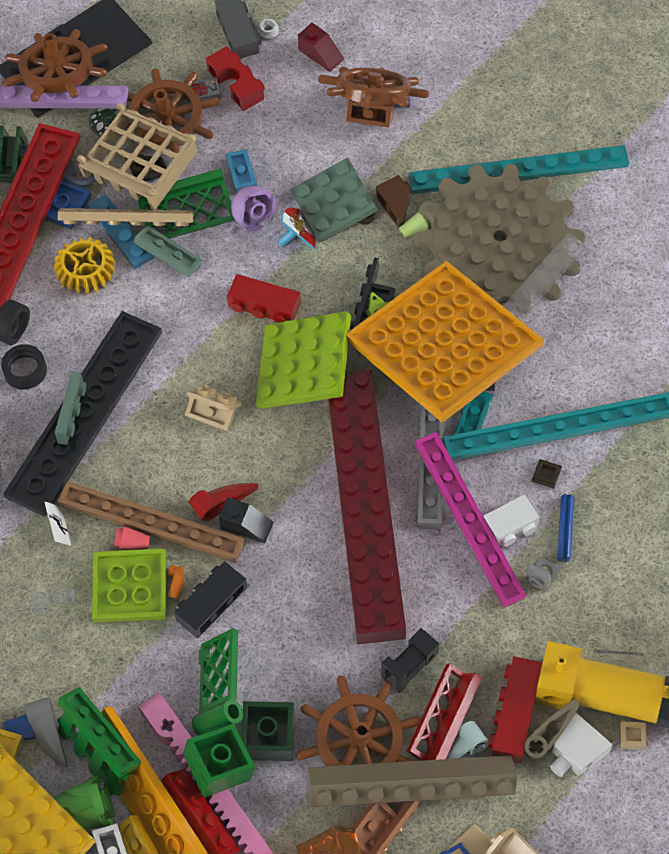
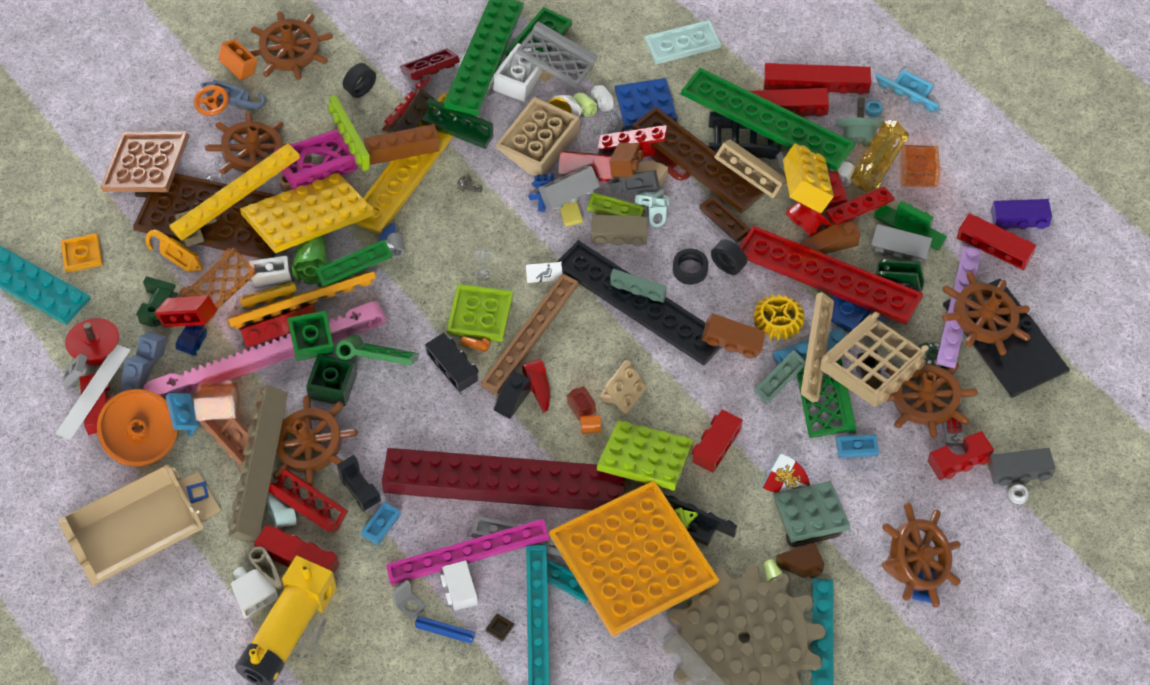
camera: 100 degrees right, 5 degrees down
coral cone [114,526,150,550] -> none
lavender cylinder [231,185,276,231] -> none
dark red slope [298,22,344,72] -> none
tan plate [619,721,646,750] -> none
none -> dark azure plate [361,502,401,545]
none -> clear red brick [567,386,596,421]
none -> orange beam [580,415,601,434]
none -> dark orange brick [702,313,766,358]

